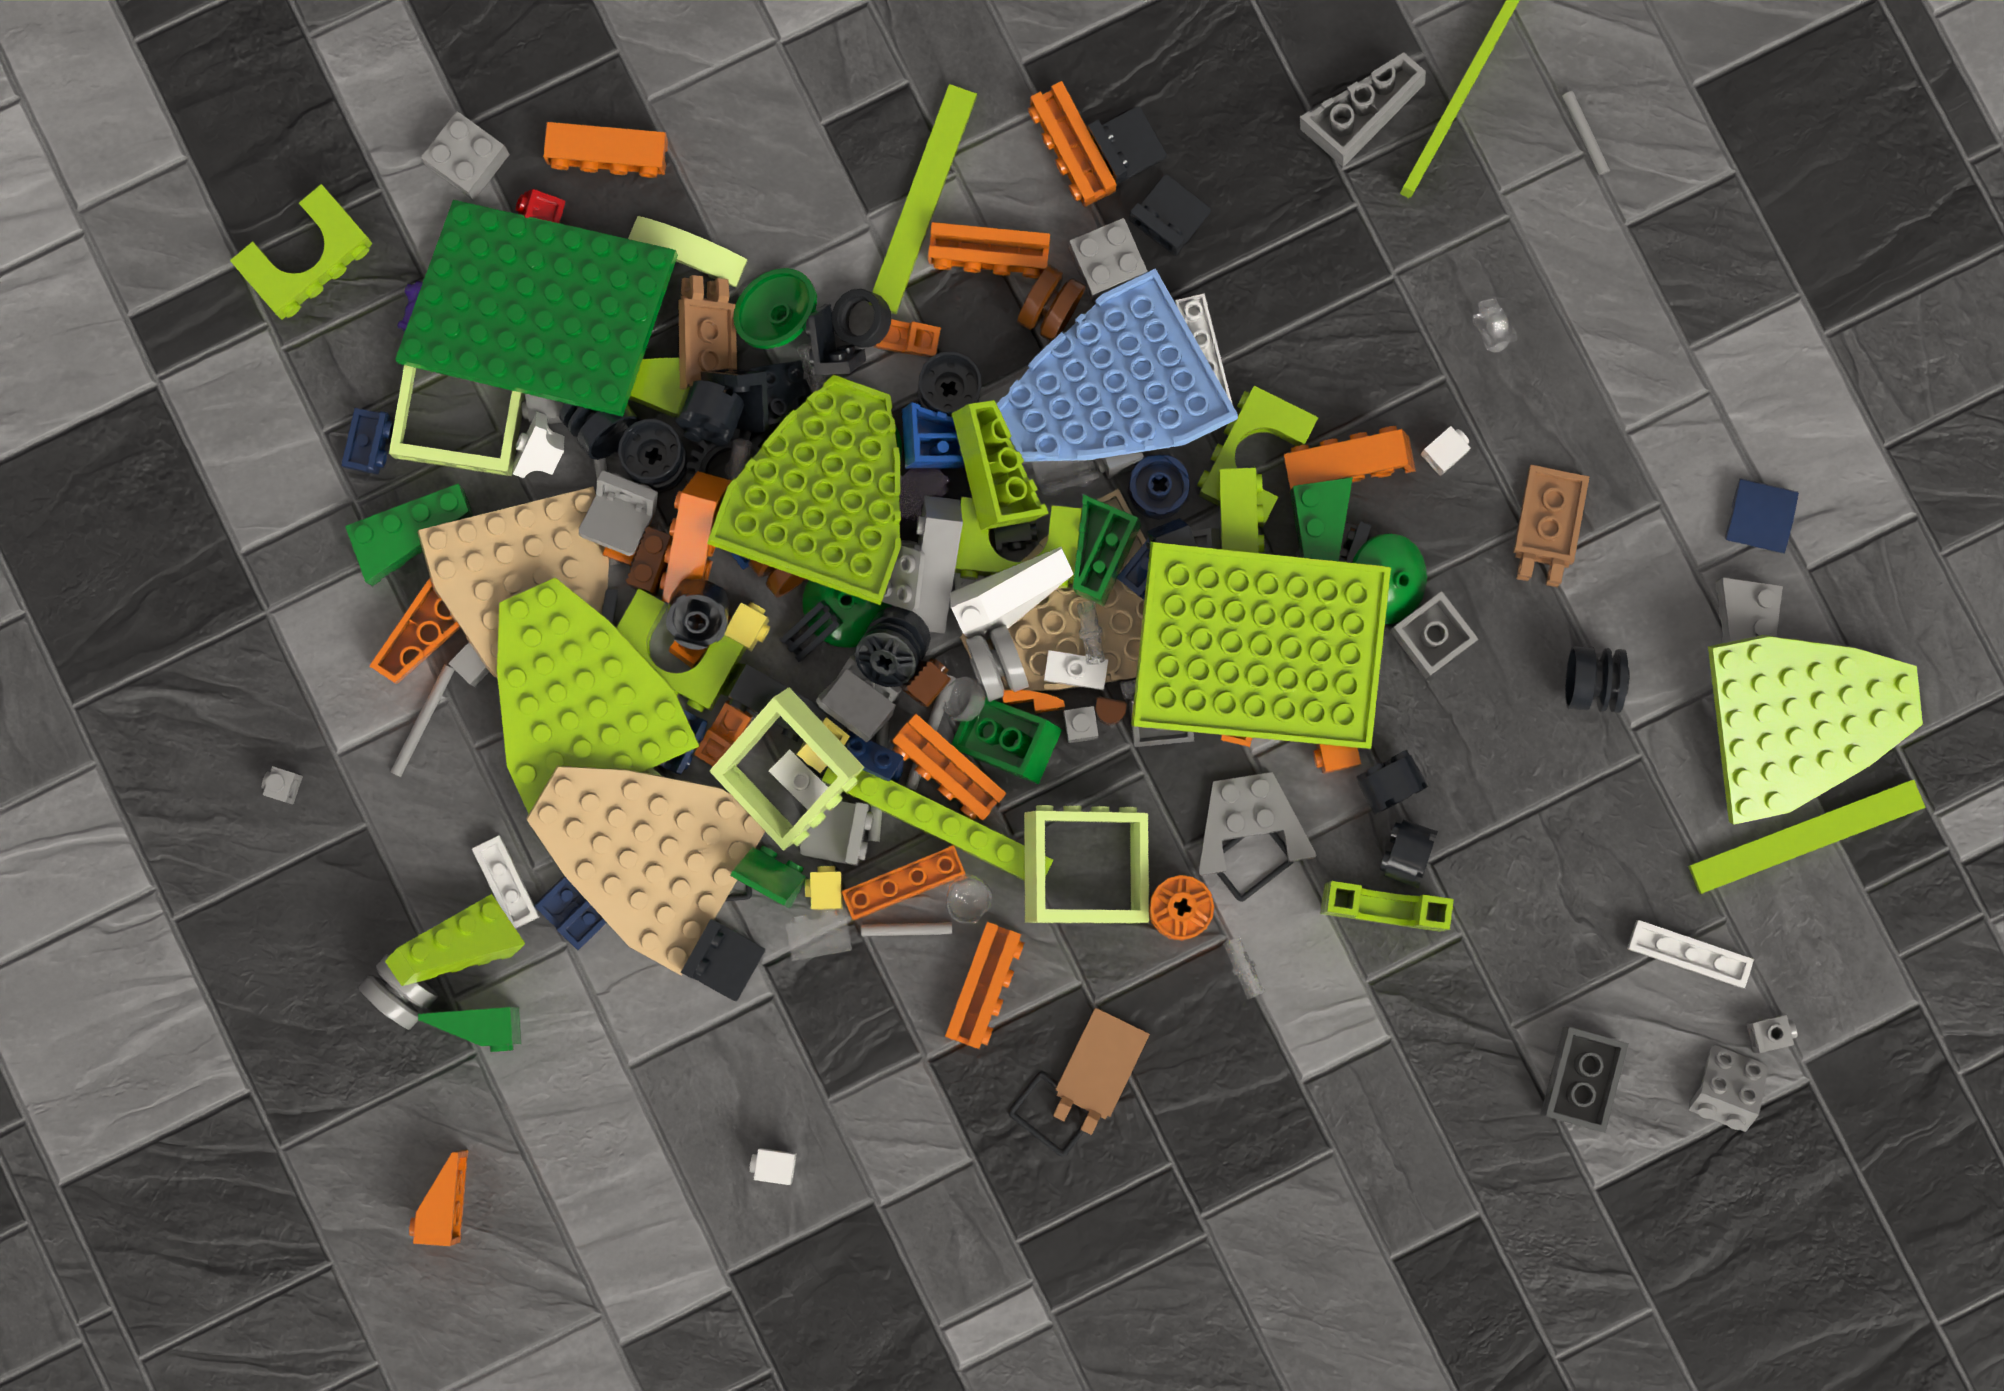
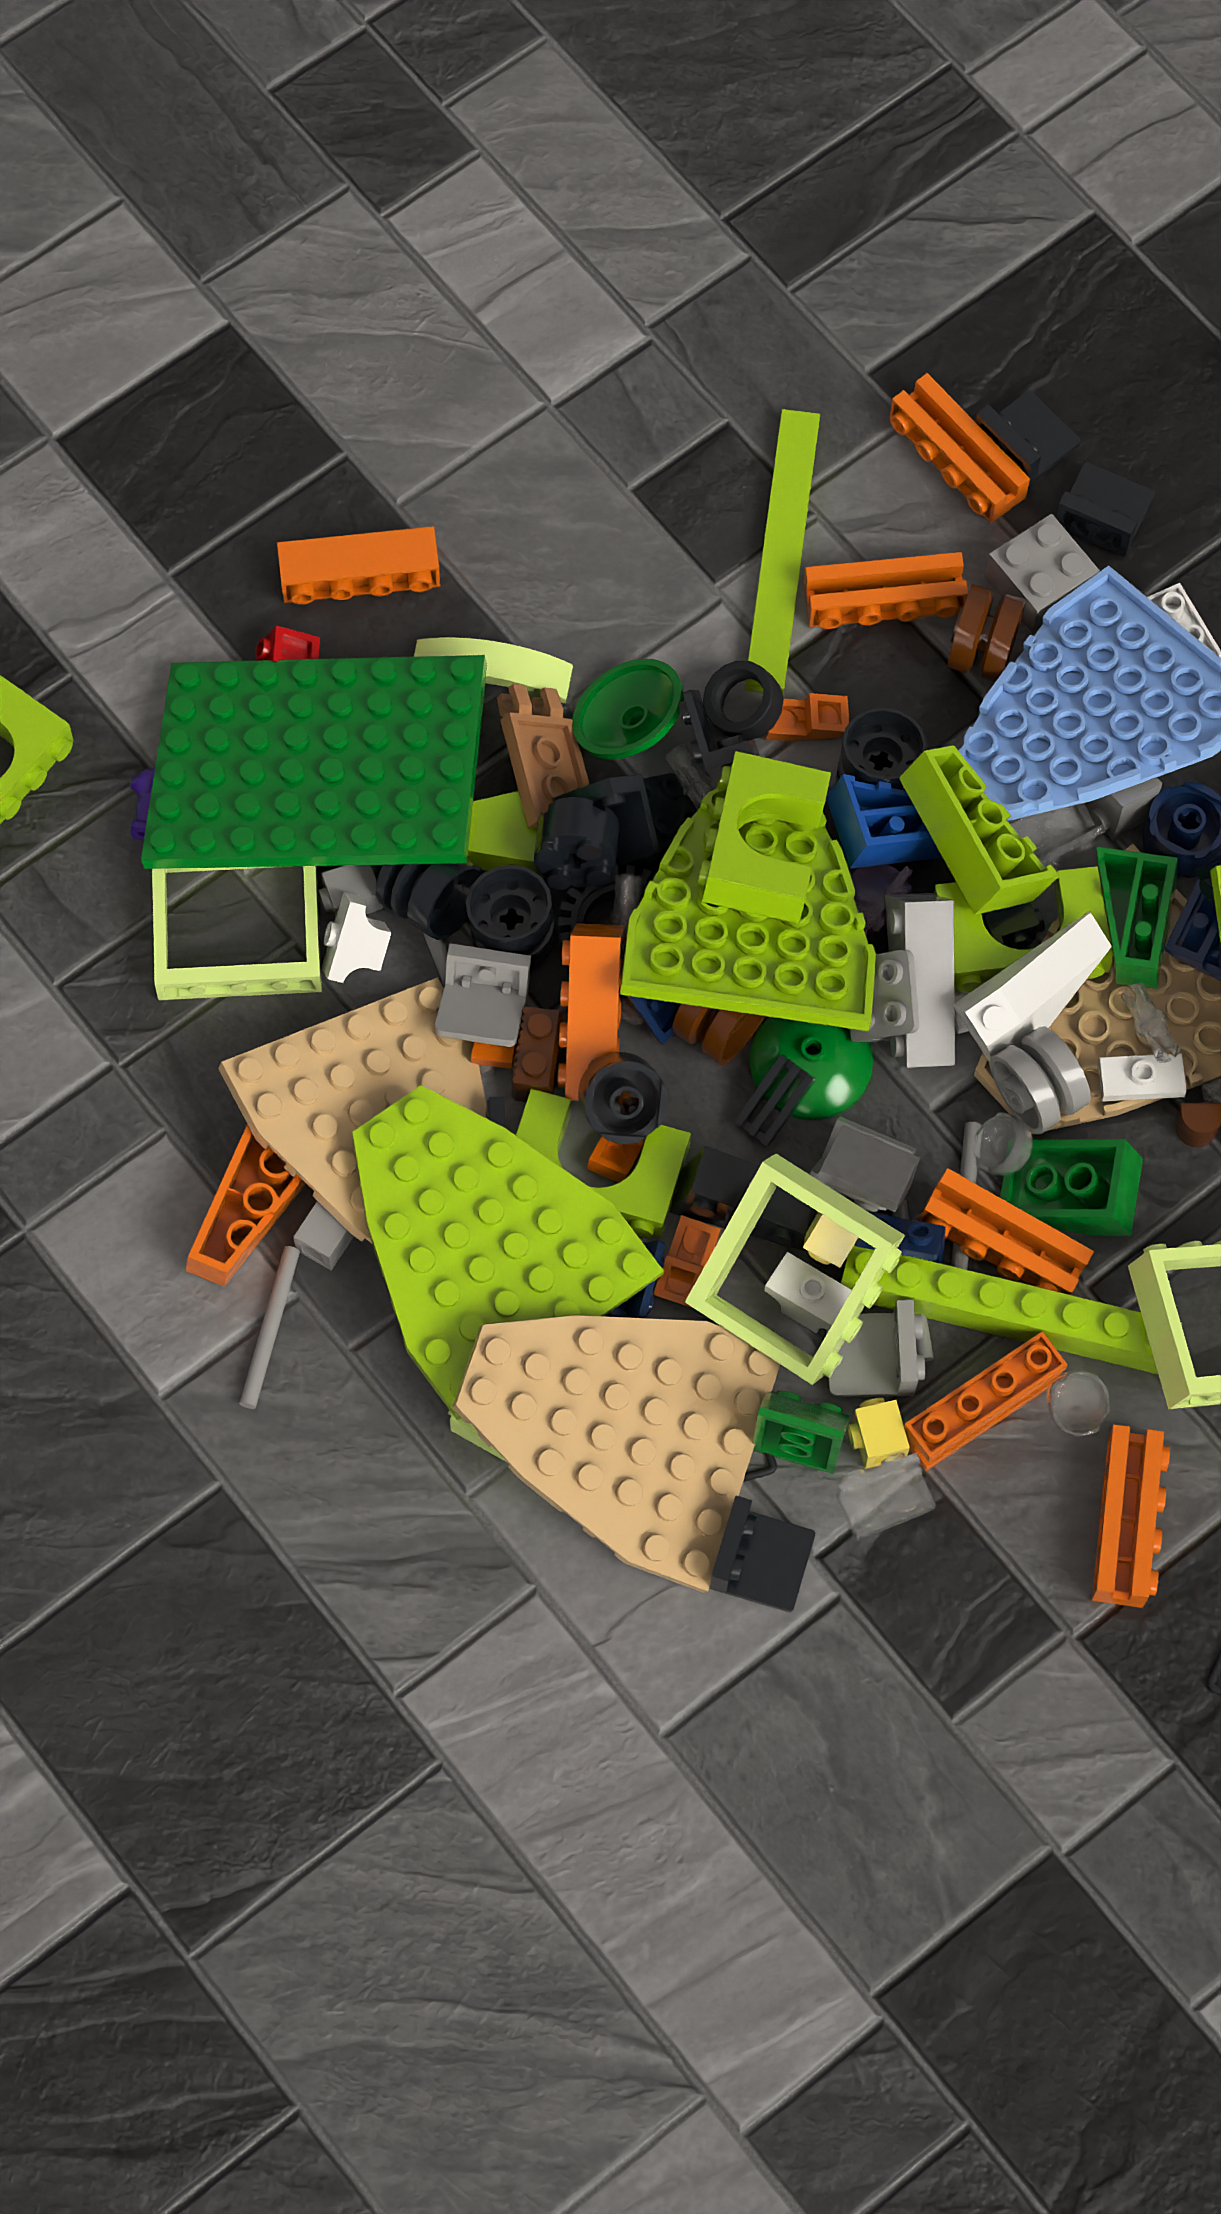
camera: 15 degrees left, 15 degrees down
light grey brick [261,766,303,805] -> none
dark blue bracket [341,408,394,475] -> none
green wedge [345,484,474,587] -> none
light grey wheel [358,954,438,1030] -> none
lime wedge [385,894,525,986] -> none
orange slope [409,1150,468,1246] -> none
green slope [418,1007,521,1052] -> none
light grey brick [421,111,510,201] -> none
white plate [472,835,540,929] -> none
dark blue slope [534,876,607,950] -> none
light yellow brick [724,602,770,652] -> none
white brick [750,1148,797,1185] -> none
black wheel [855,607,931,687] -> none
light grey bar [861,922,952,936] -> none
reddish brown brick [900,658,951,707] -> none
orange slope [1002,690,1065,713] -> none
light grey brick [1063,706,1099,743] -> none
none -> lime arch [697,751,831,924]

